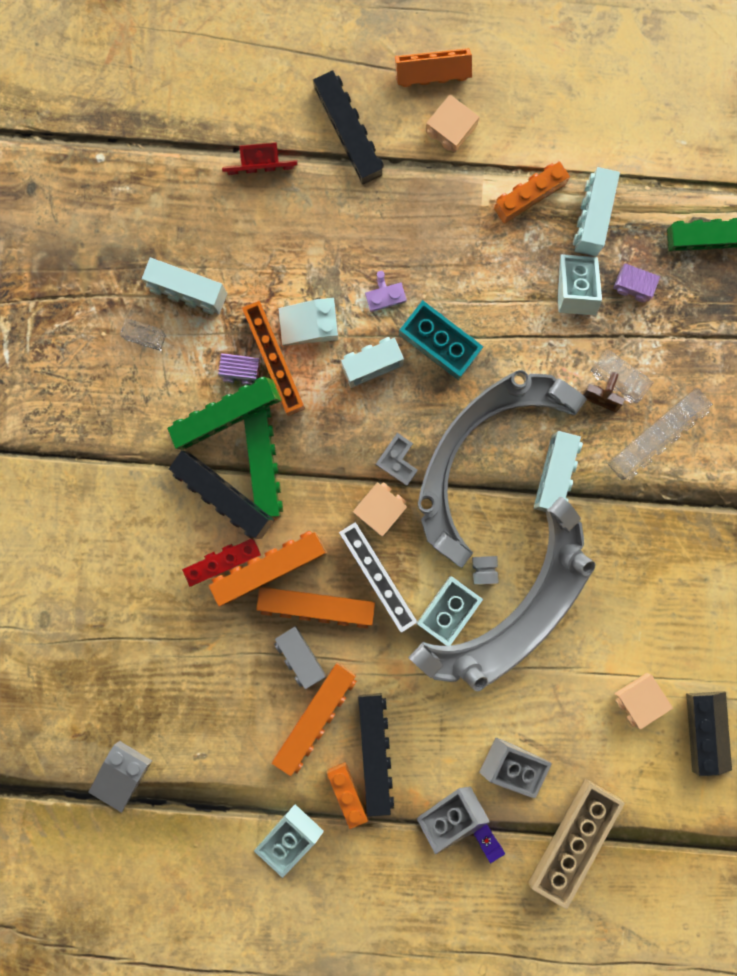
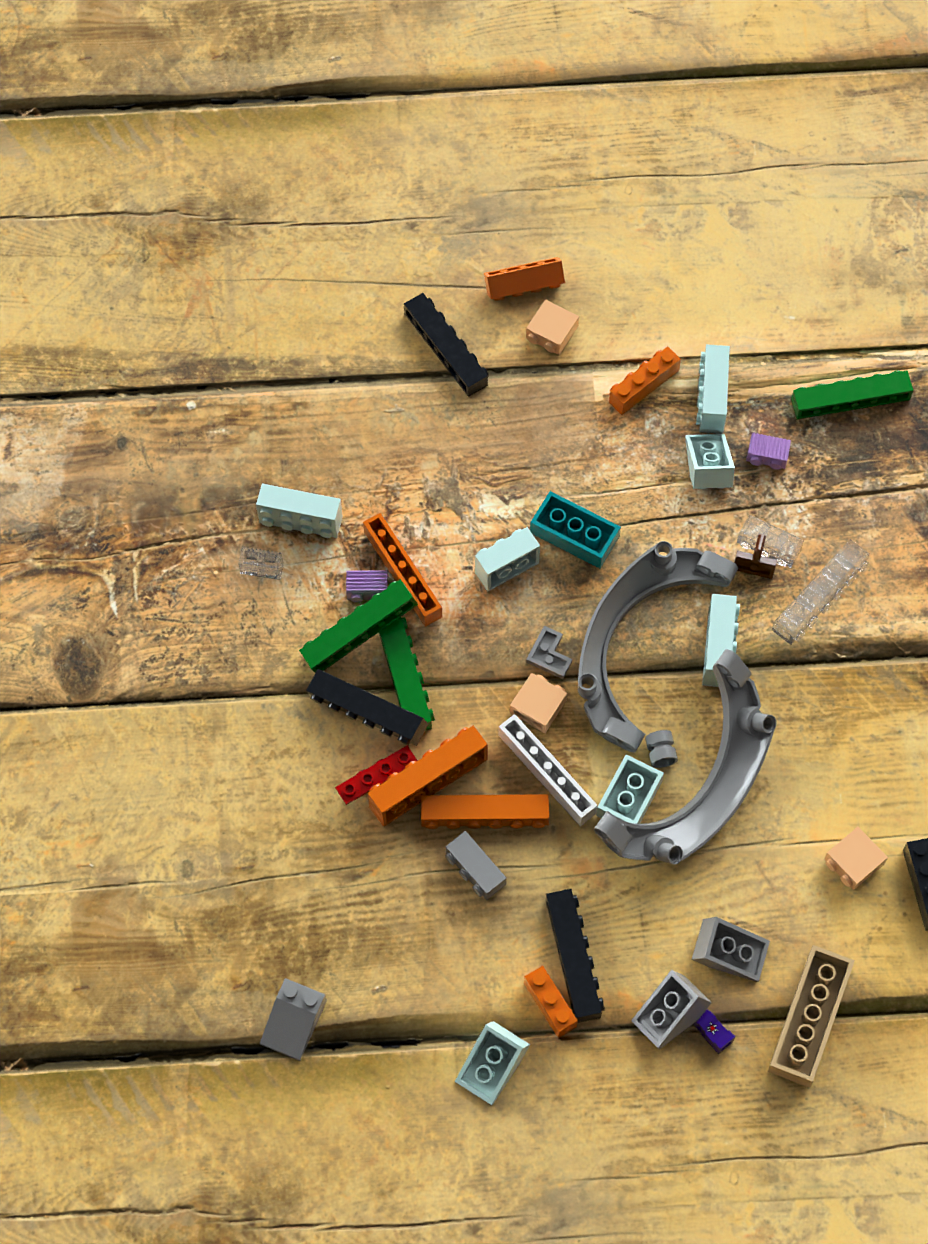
camera: 10 degrees left, 20 degrees down
red bracket [222,142,298,175] -> none
orange brick [271,662,357,776] -> none
light aqua slope [278,298,338,346] -> none
lavender plate [365,271,407,312] -> none

